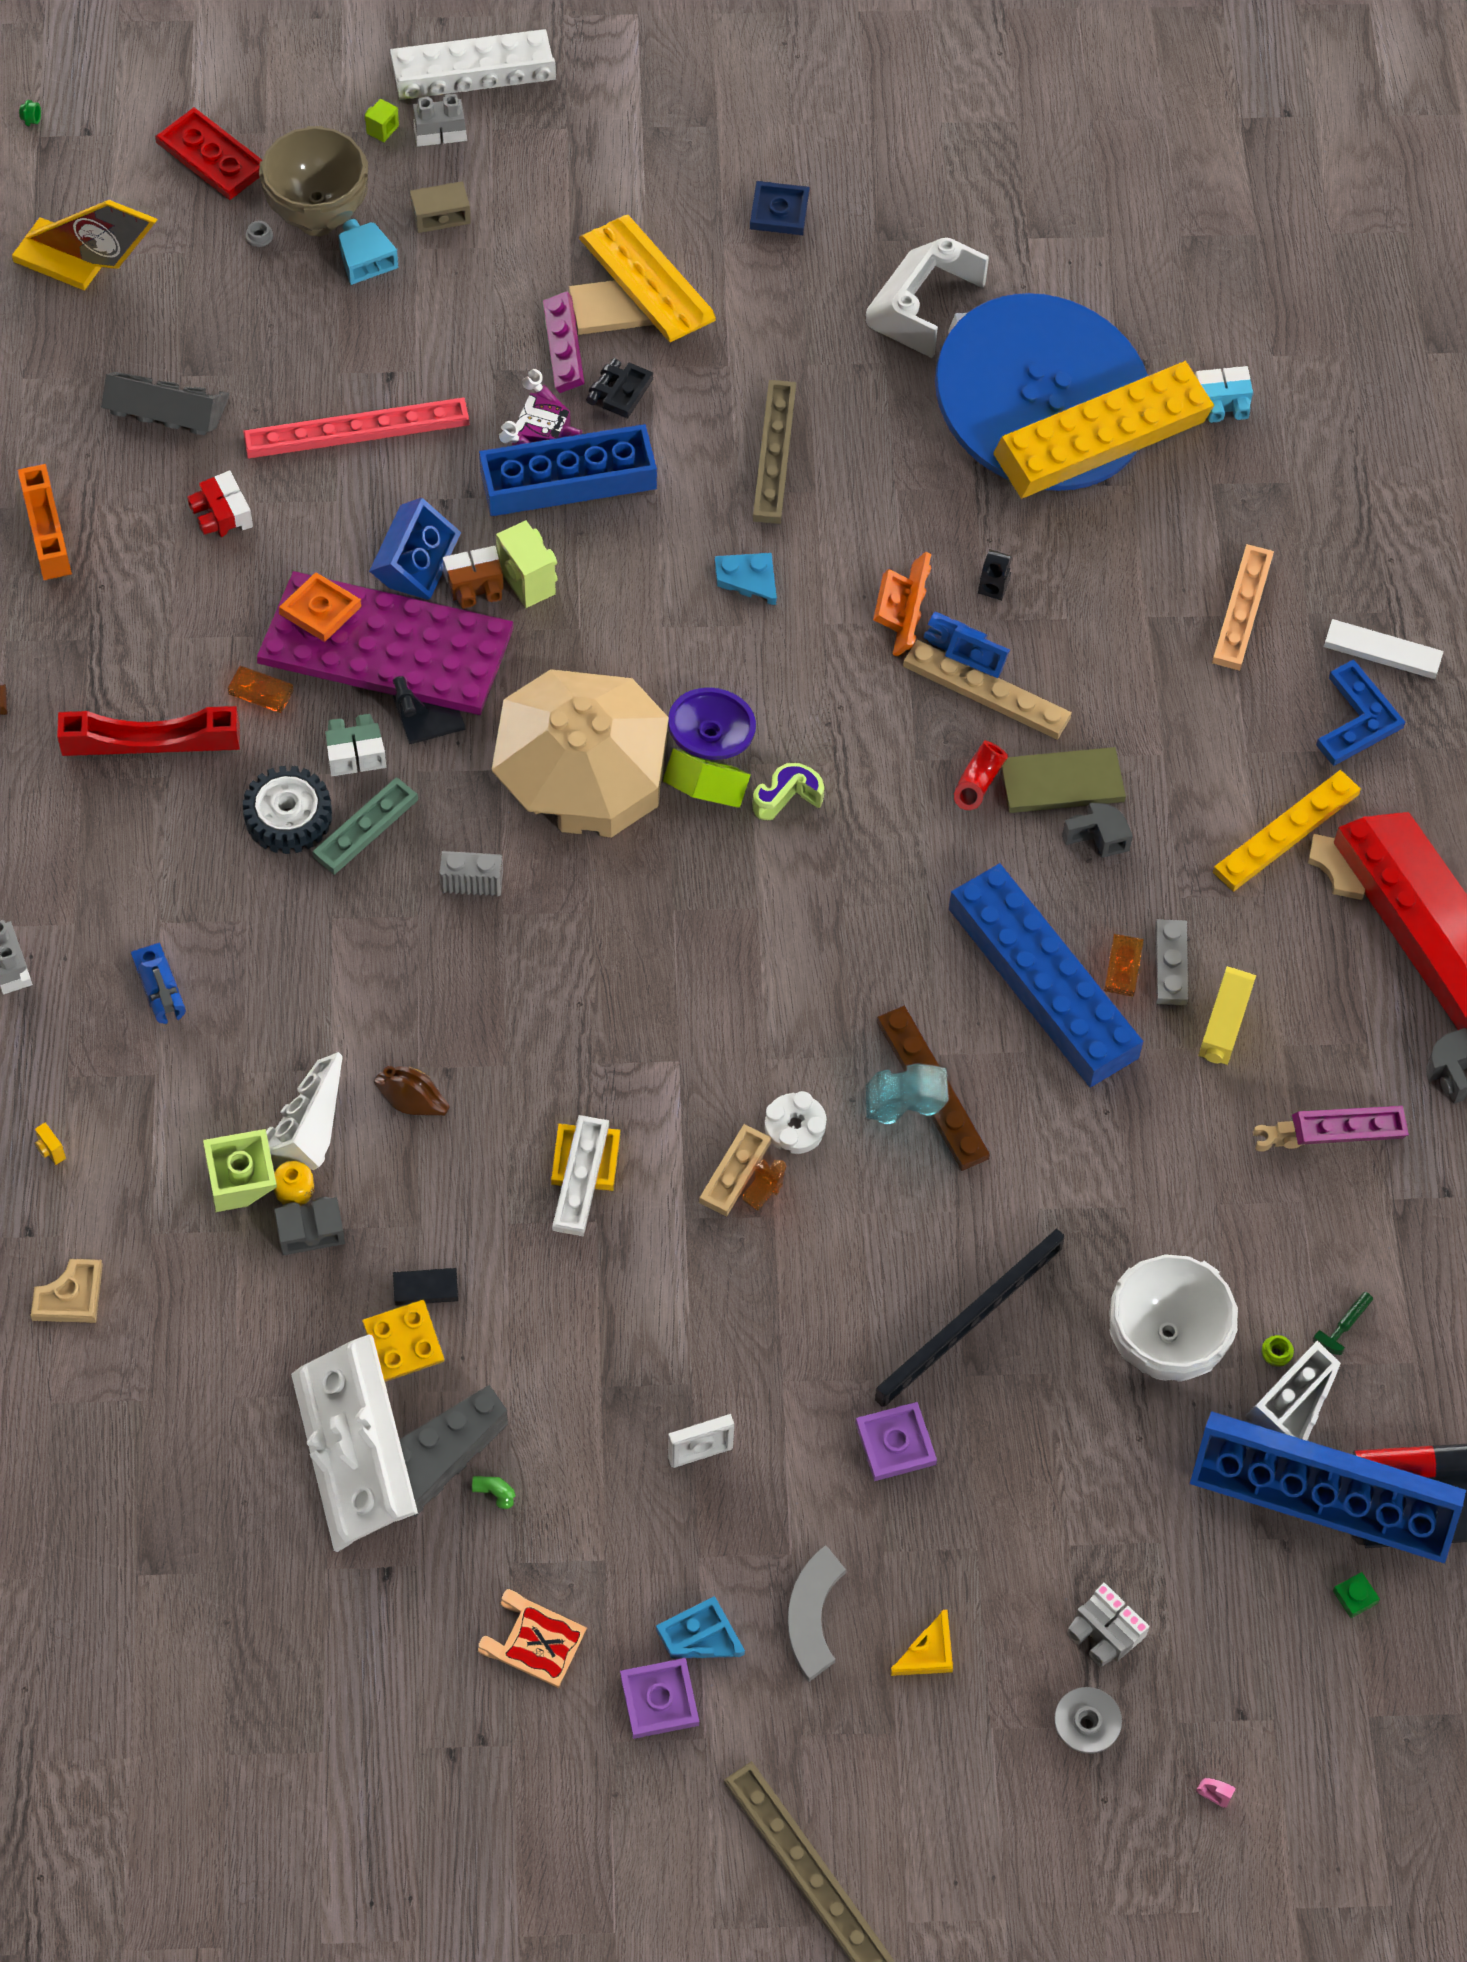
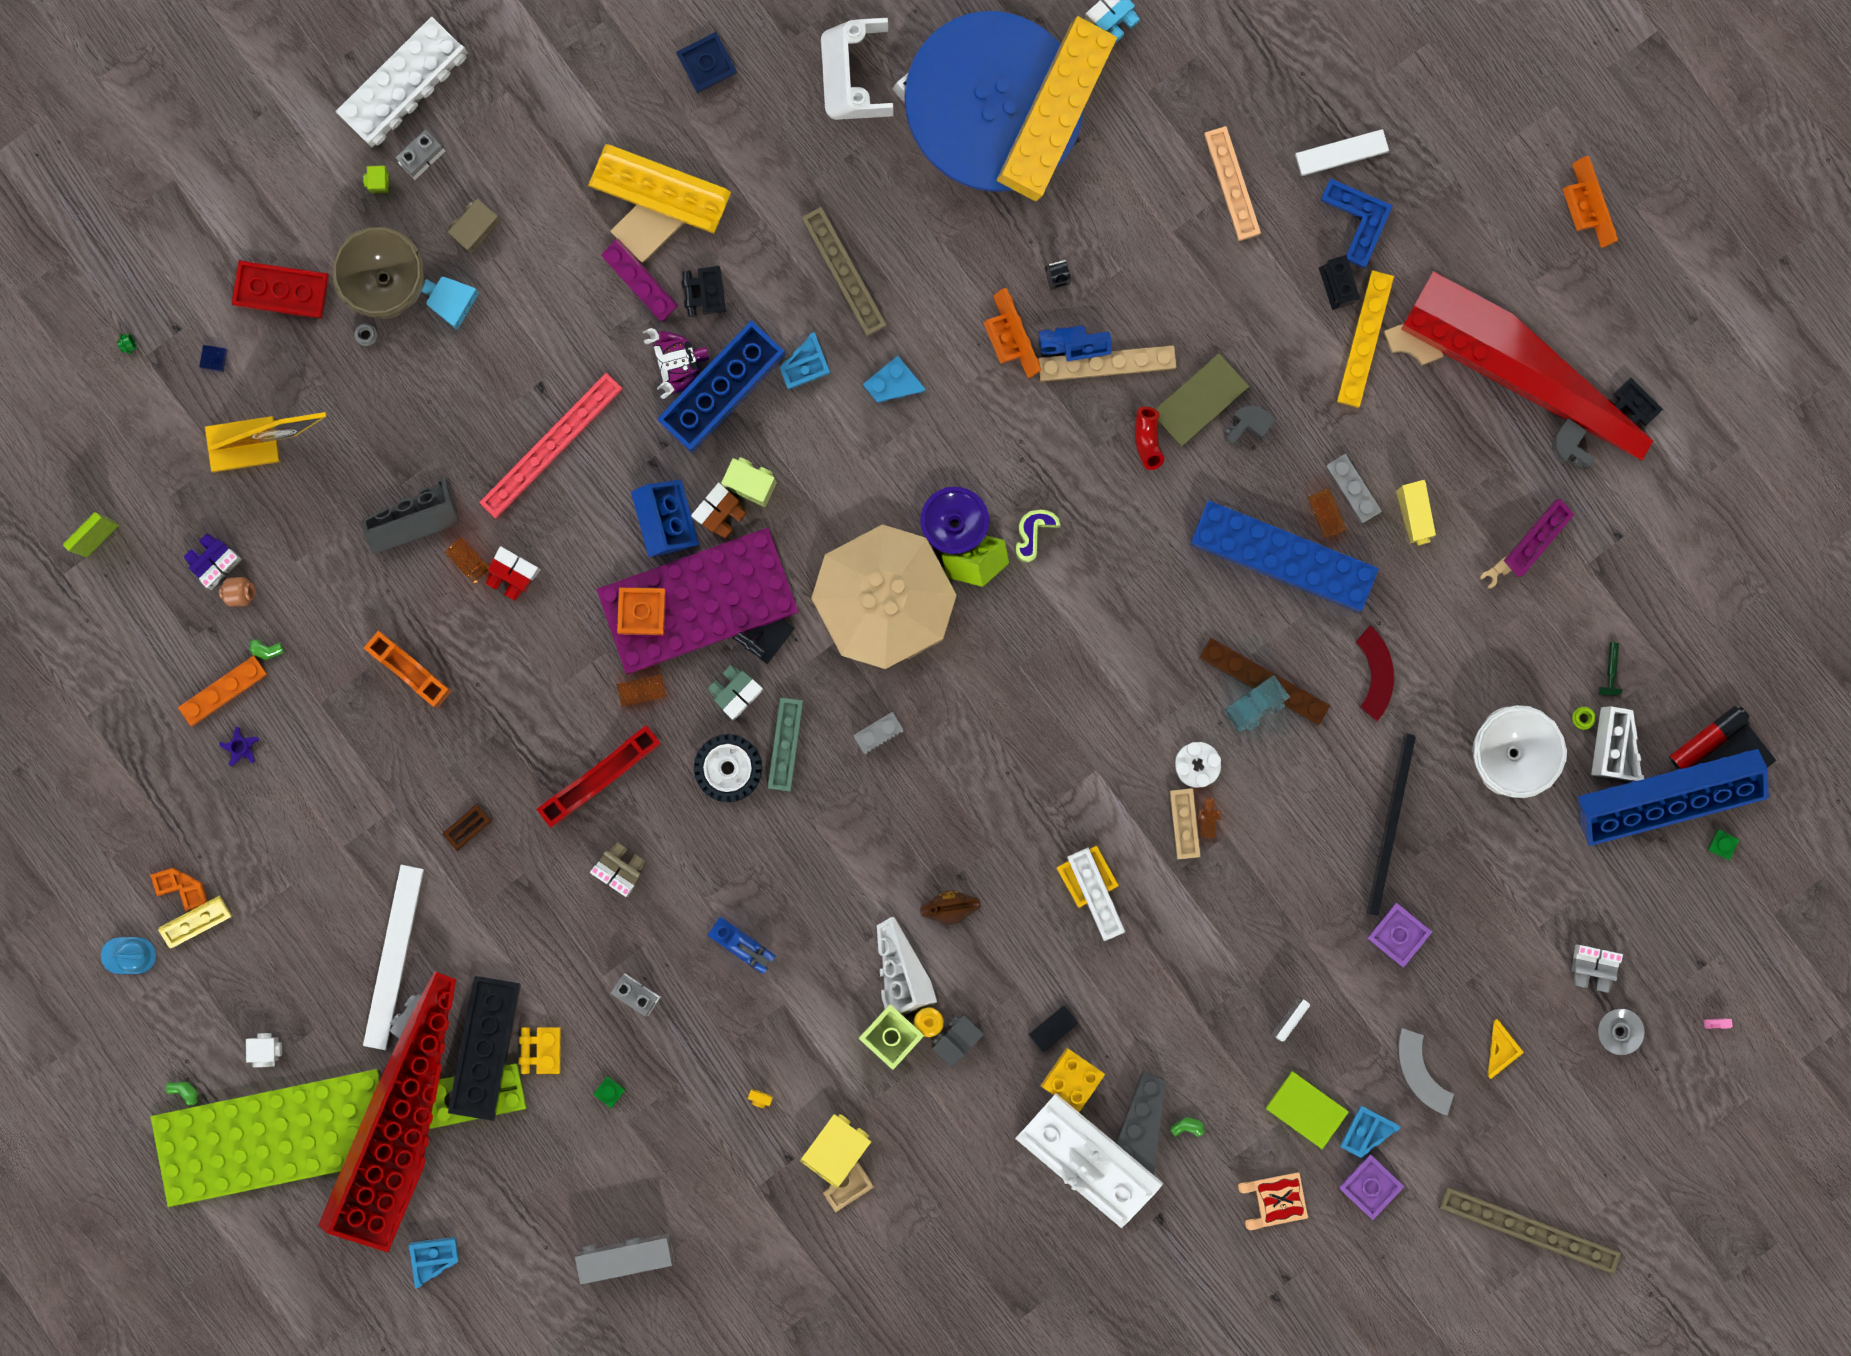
camera: 30 degrees left, 25 degrees up
none -> clear blue plate [199,345,227,372]
none -> clear orange torso [444,536,489,583]
none -> dark tan hips [590,842,646,897]
none -> dark azure wing [780,332,830,390]
none -> light yellow panel [800,1114,871,1189]
none -> lime tile [1265,1071,1349,1149]
none -> black window [1319,255,1360,310]
none -> dark red tile [1355,625,1394,722]

